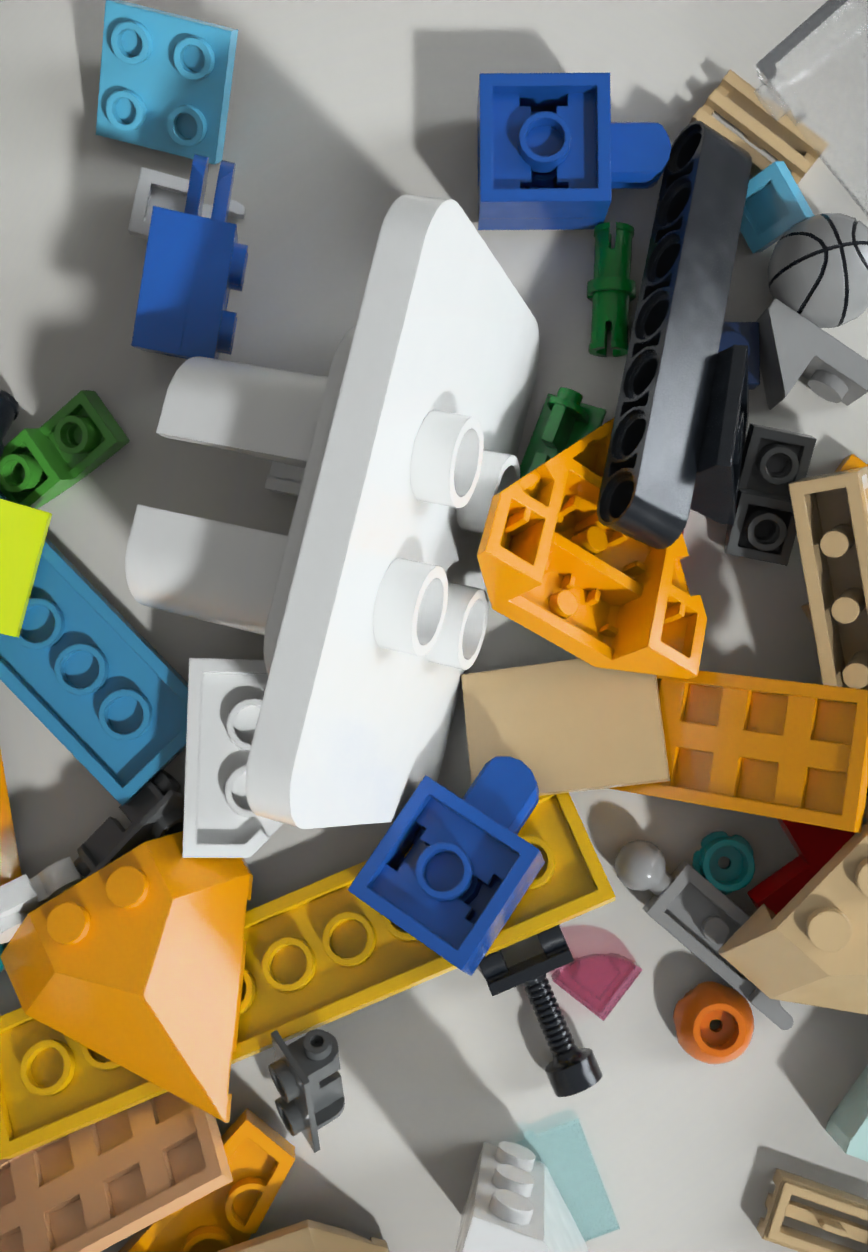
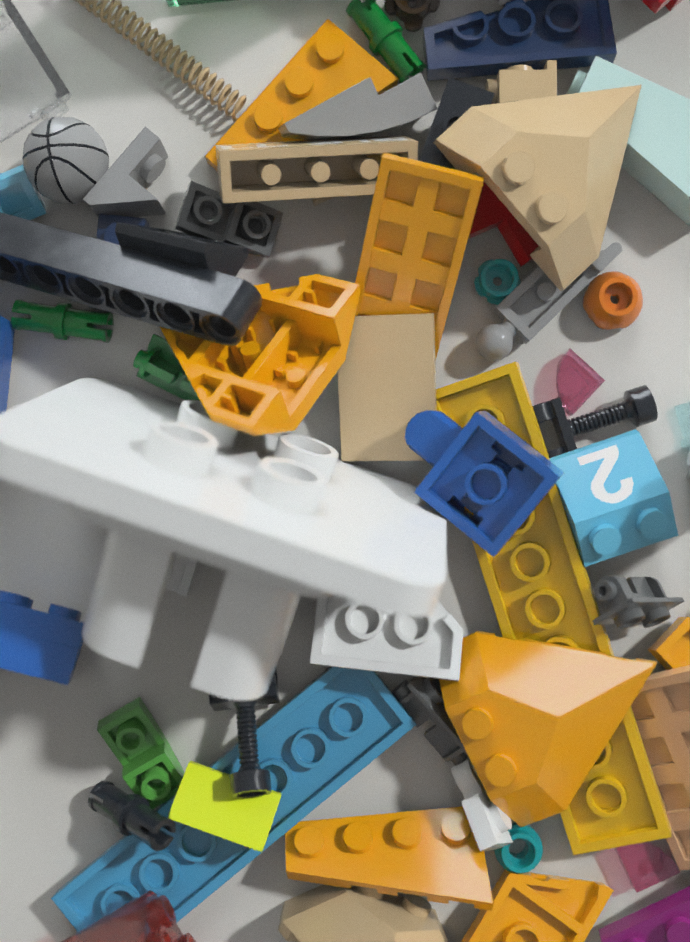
camera: 90 degrees left, 0 degrees up
none -> black bar [209,668,280,798]
none -> medium azure slope [550,429,678,567]

